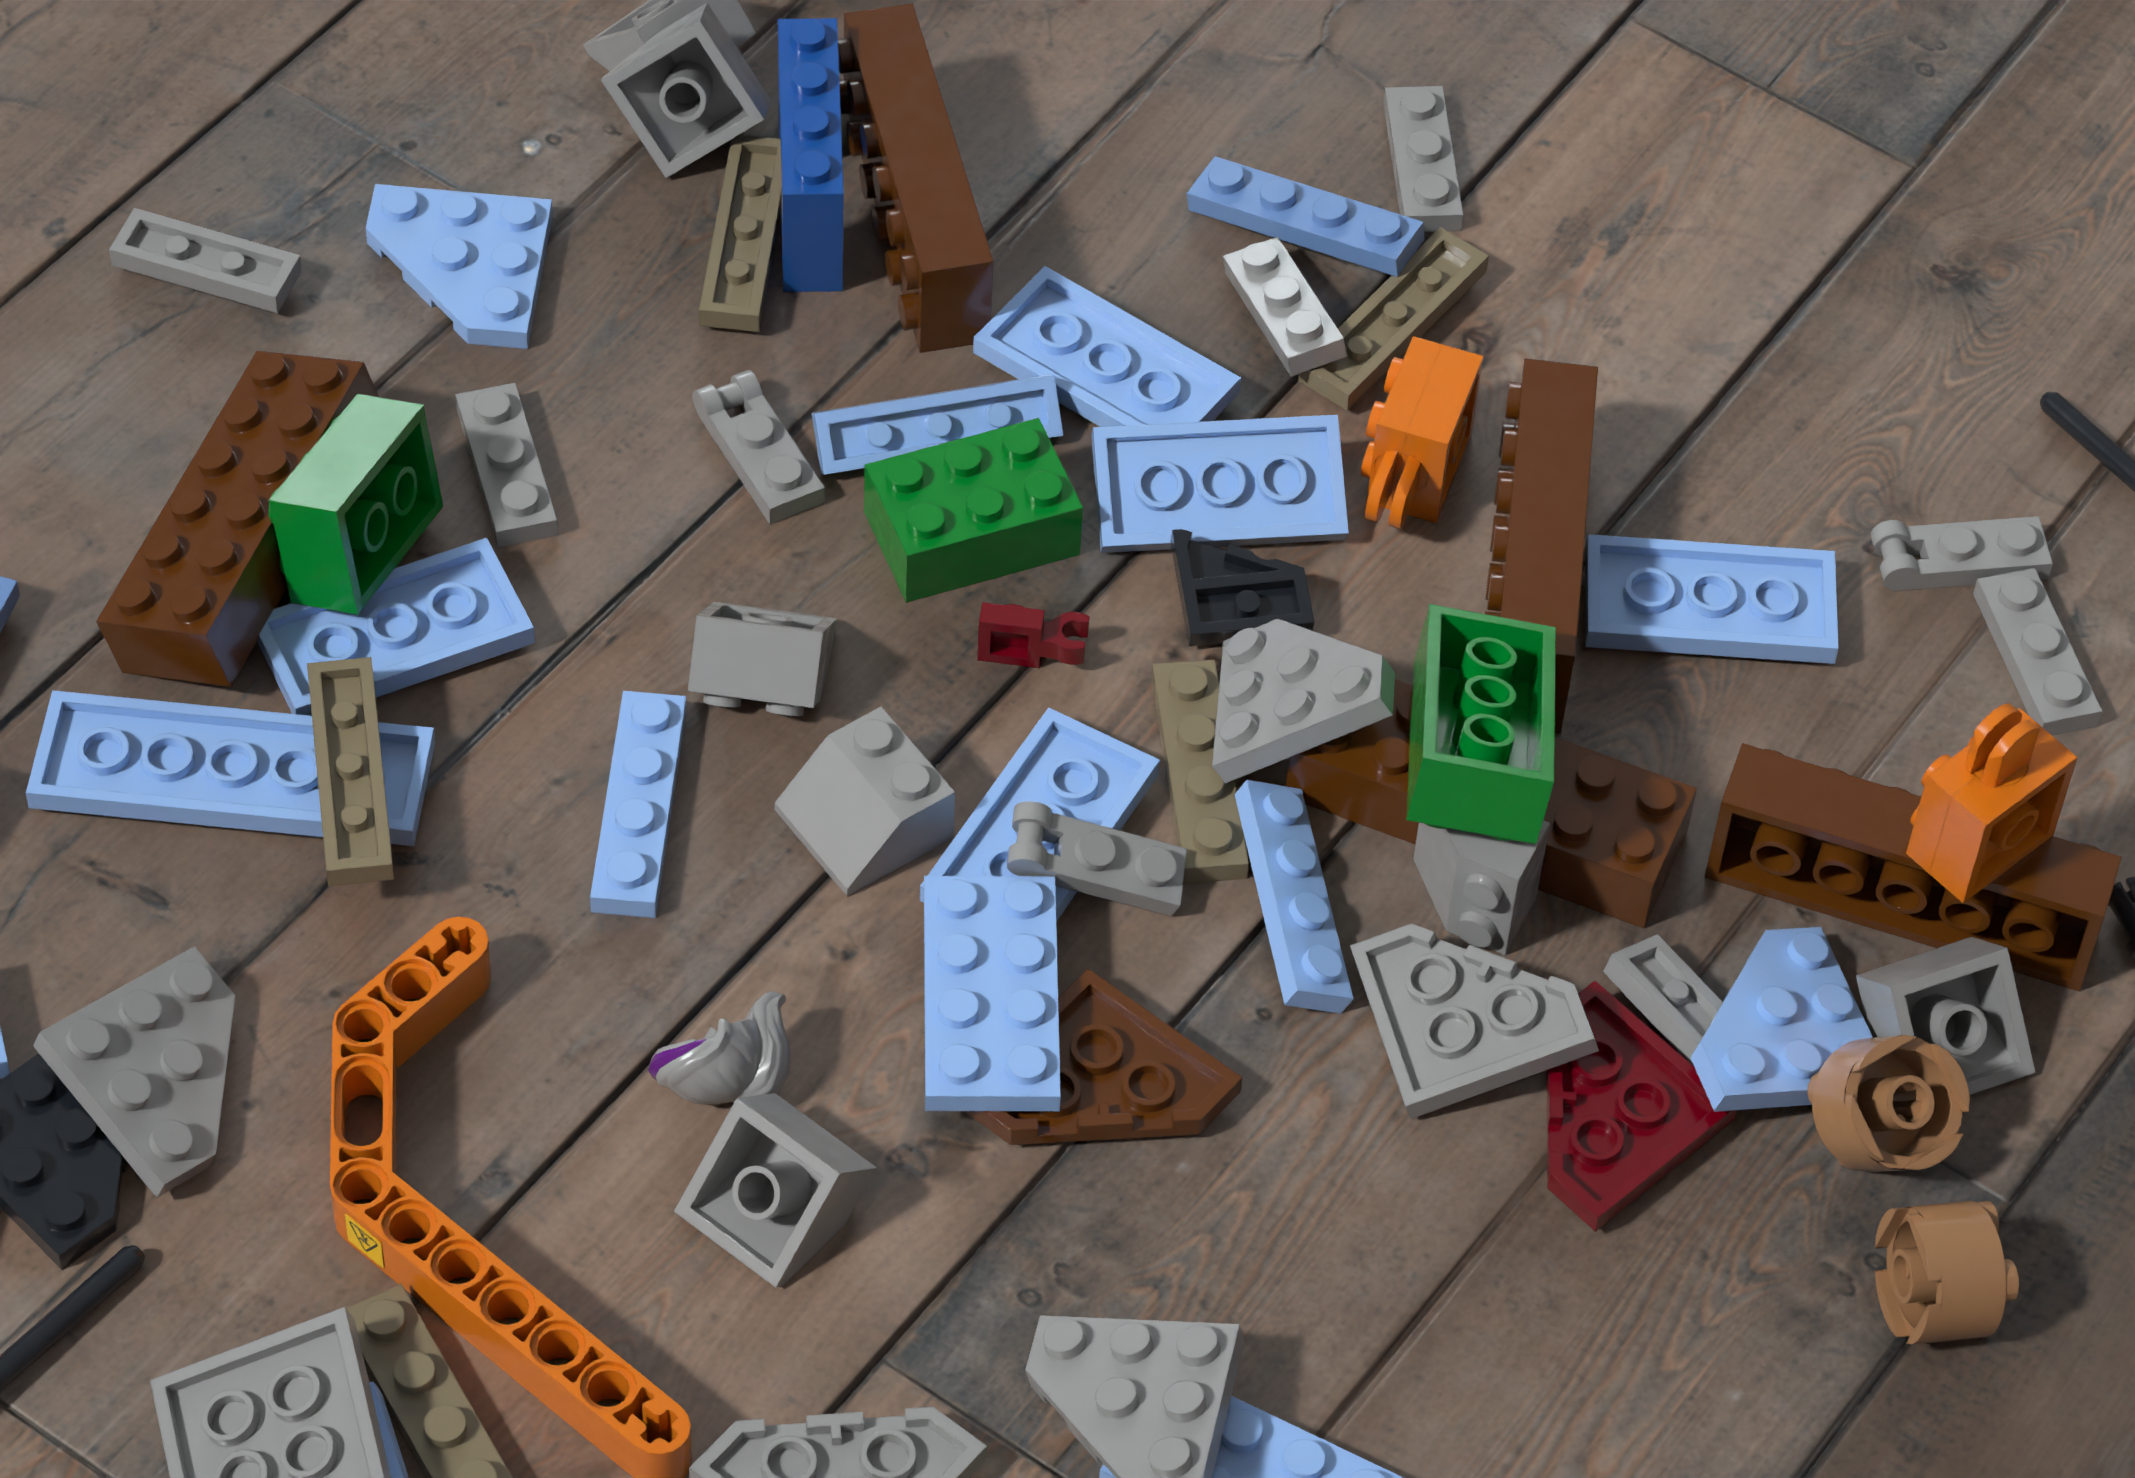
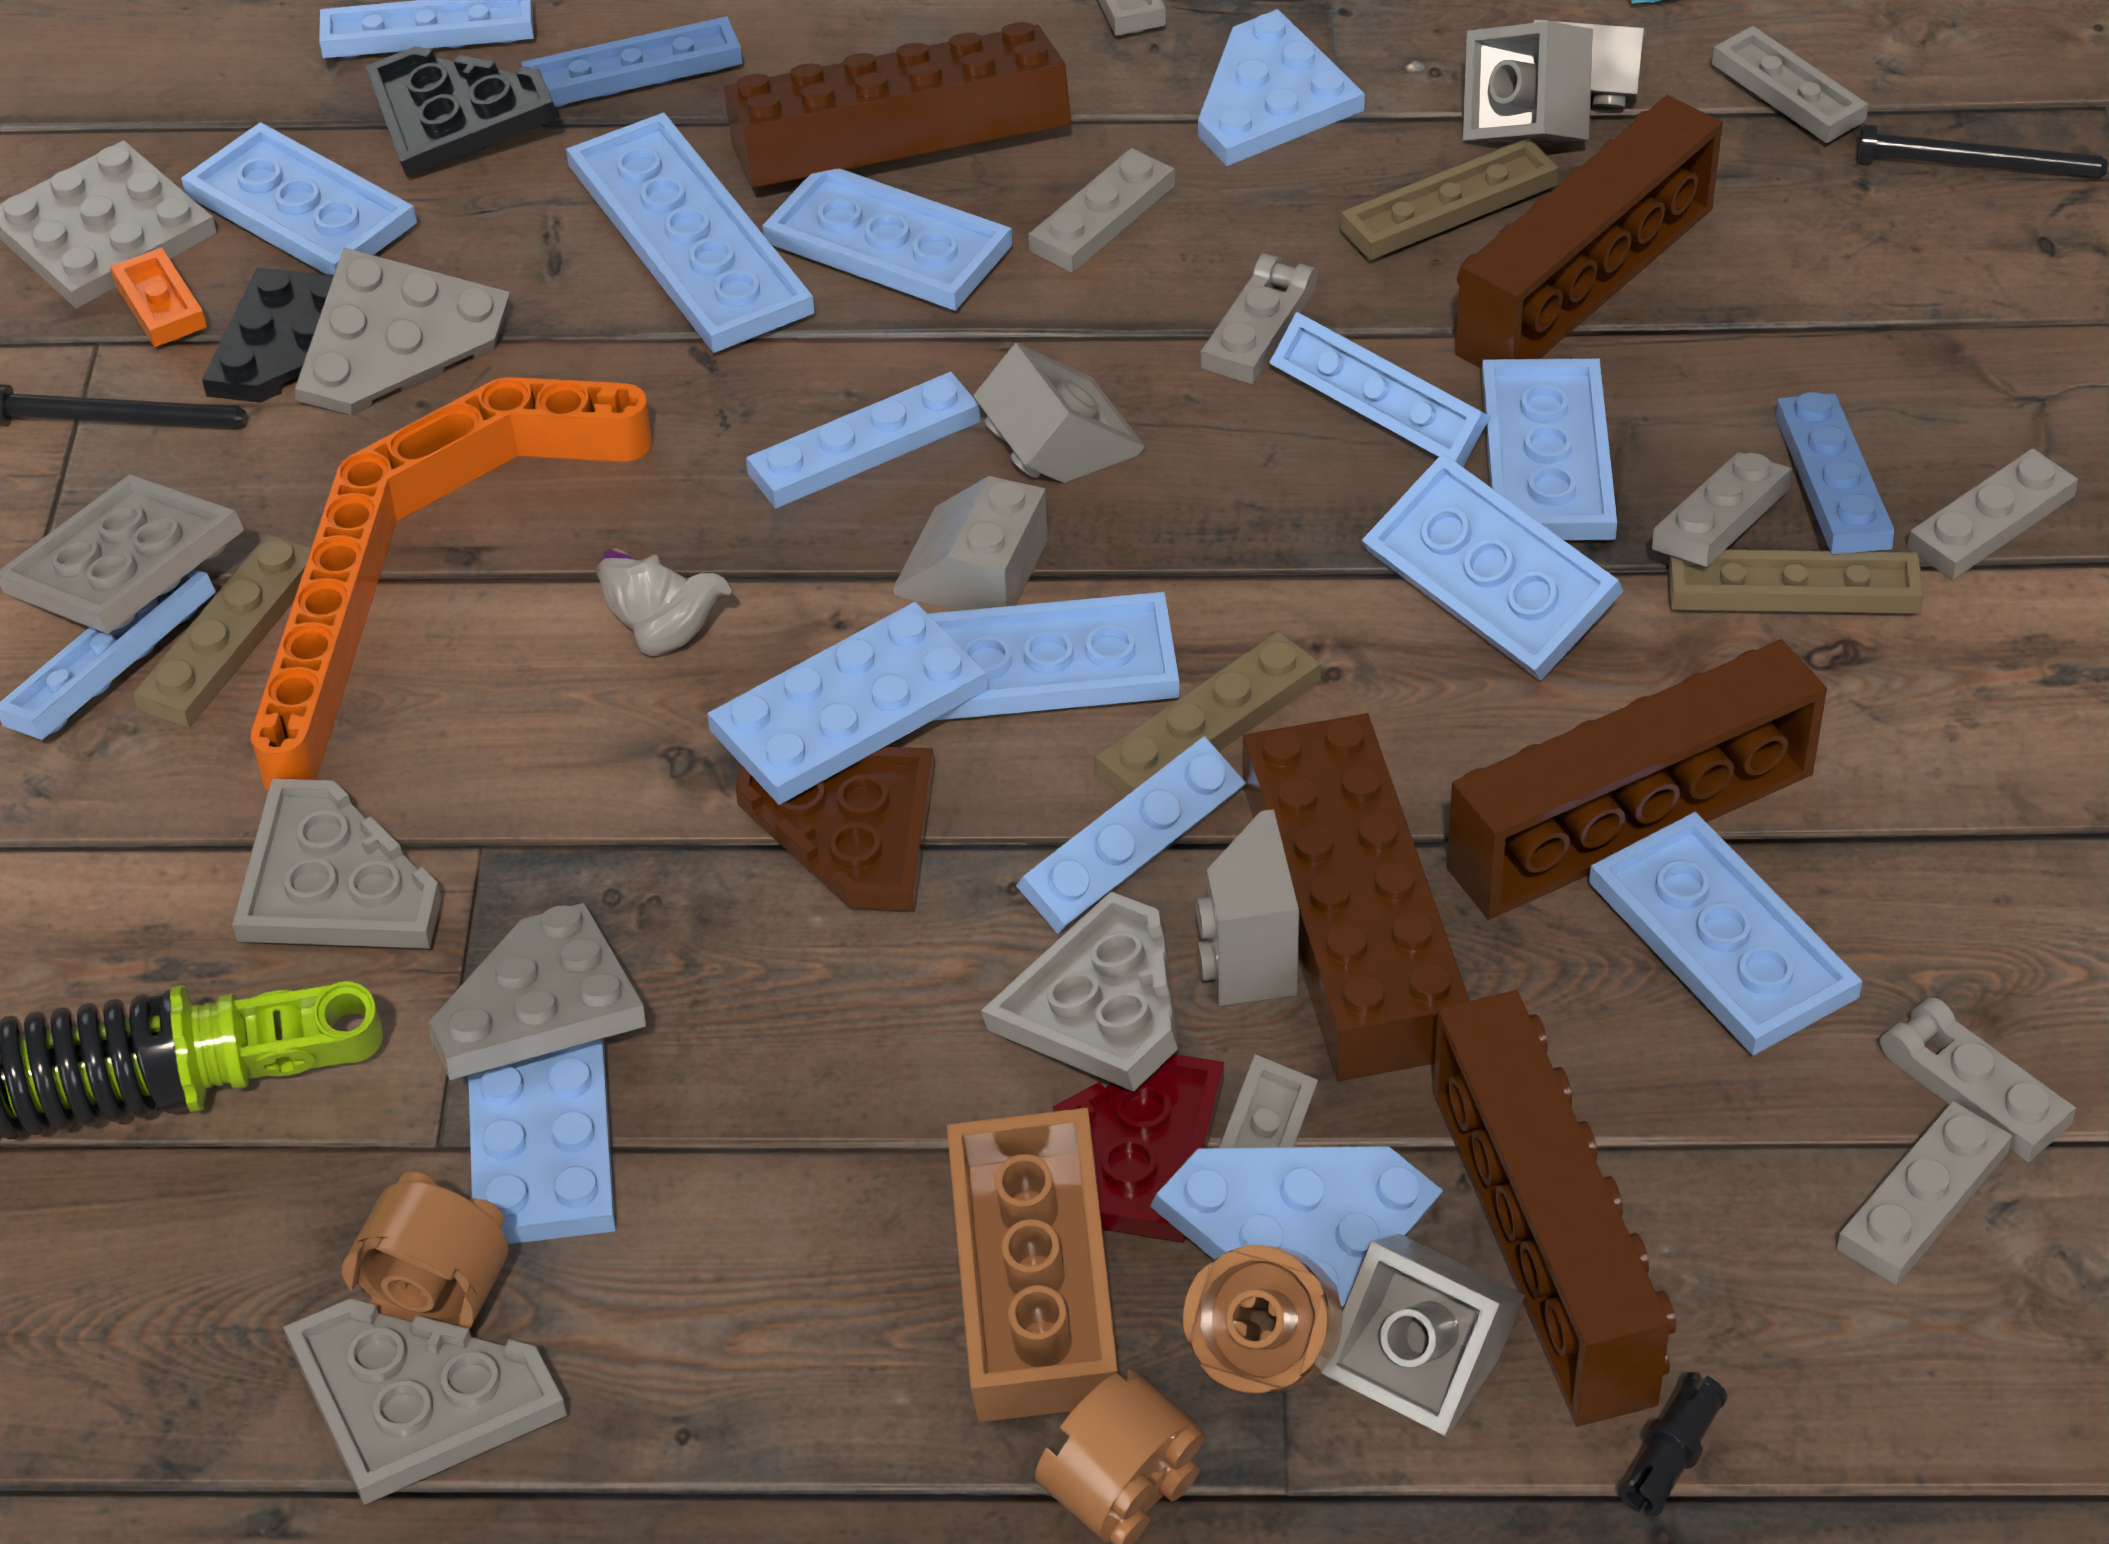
camera: 60 degrees right, 5 degrees down
green brick [268,394,444,615] -> none
dark tan plate [307,657,394,886] -> none
light grey slope [674,1093,877,1288] -> none
blue arch [778,18,844,292] -> none
green brick [864,418,1083,603] -> none
dark red plate [977,602,1090,668] -> none
light grey plate [1007,801,1187,916] -> none
black wing [1170,529,1314,647] -> none
light grey plate [1212,619,1395,783] -> none
orange brick [1361,336,1483,529] -> none
green brick [1406,604,1556,844] -> none
orange brick [1906,703,2078,903] -> none
none -> medium nougat brick [947,1108,1119,1422]

